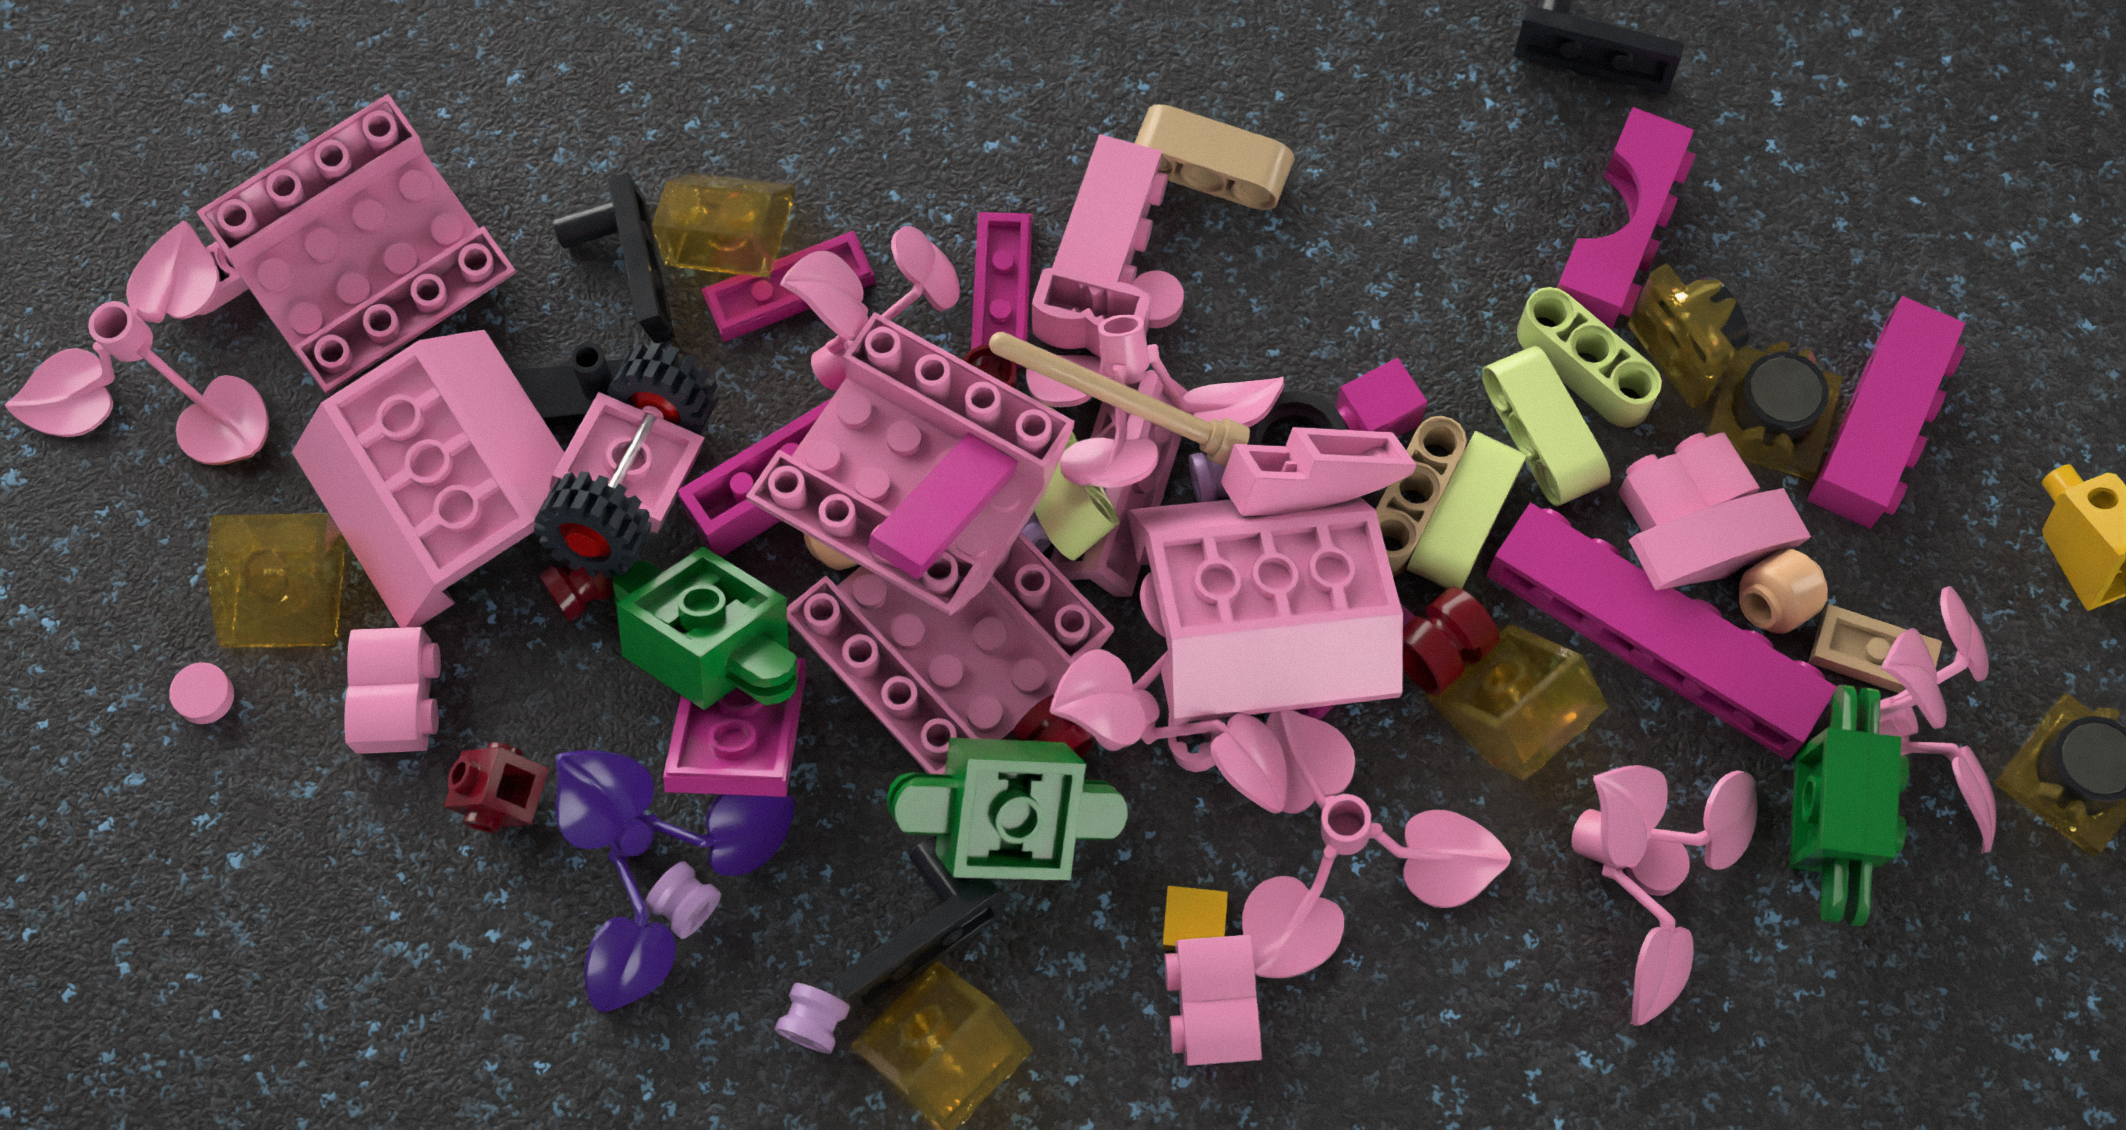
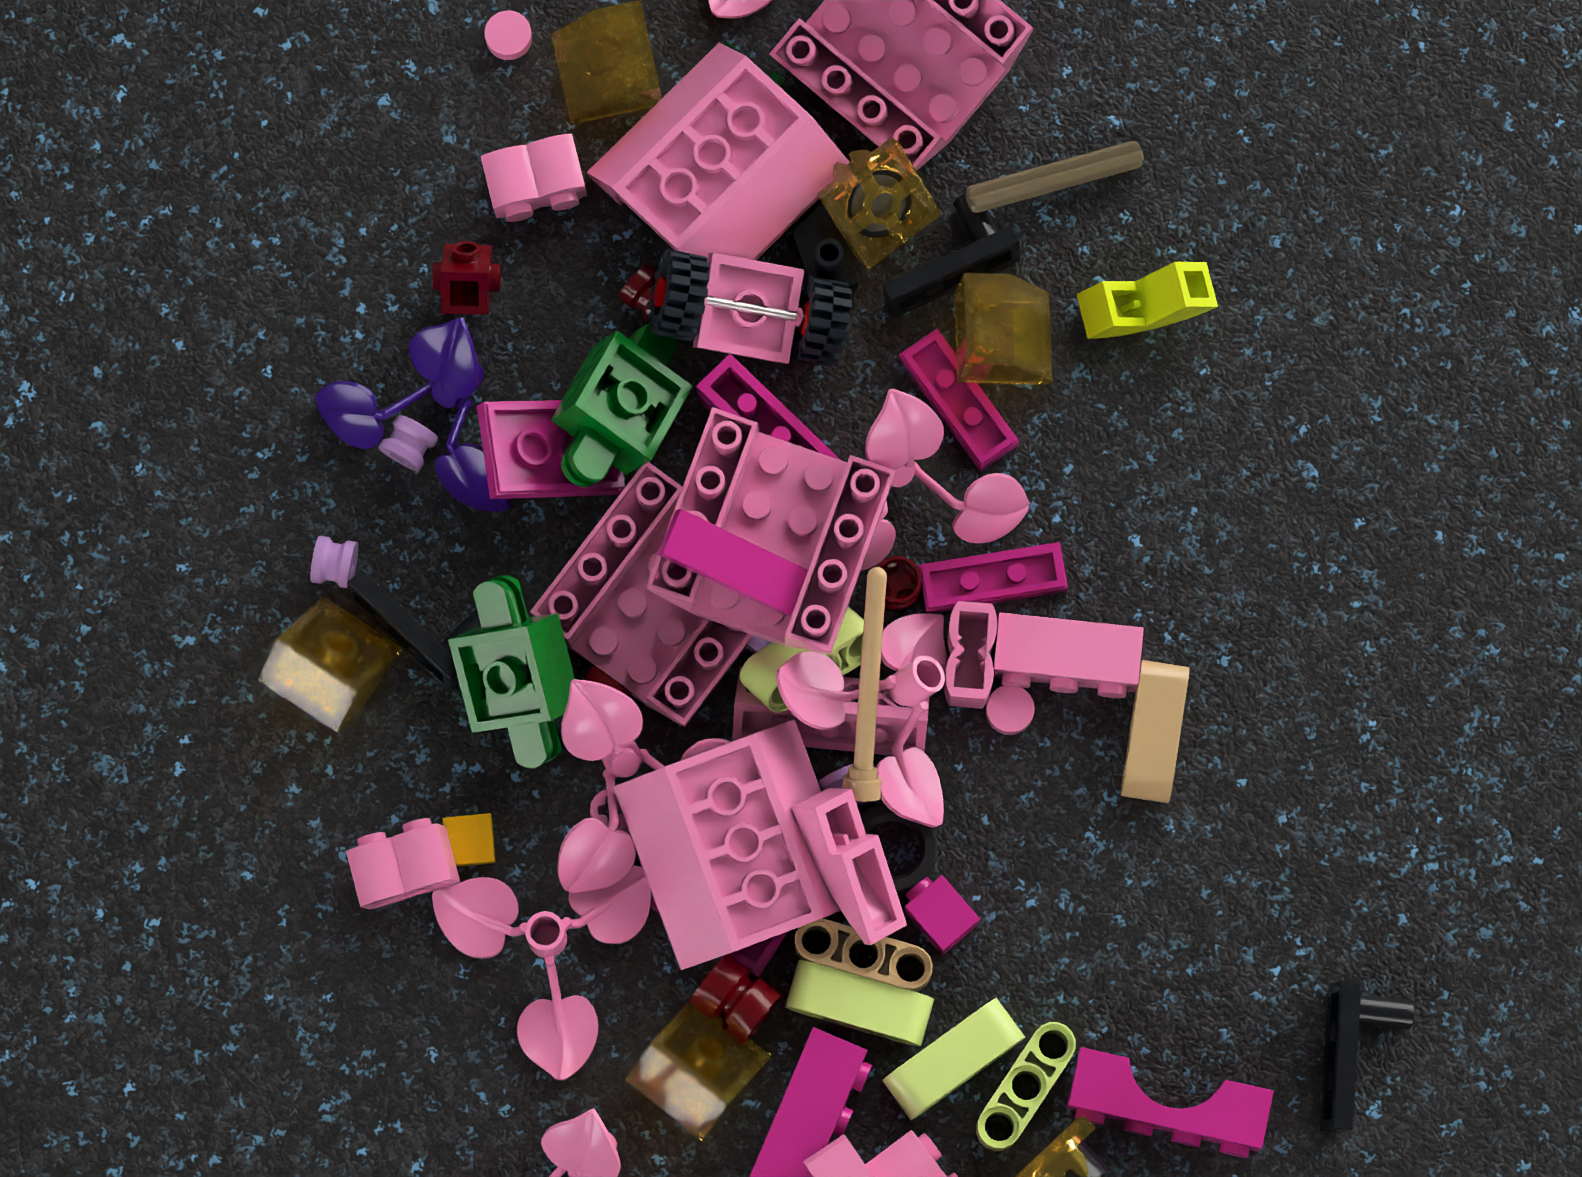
camera: 80 degrees right, 10 degrees up
none -> clear yellow piece [817,137,942,270]
none -> dark tan axle [965,141,1144,213]
none -> neon yellow brick [1076,262,1218,339]

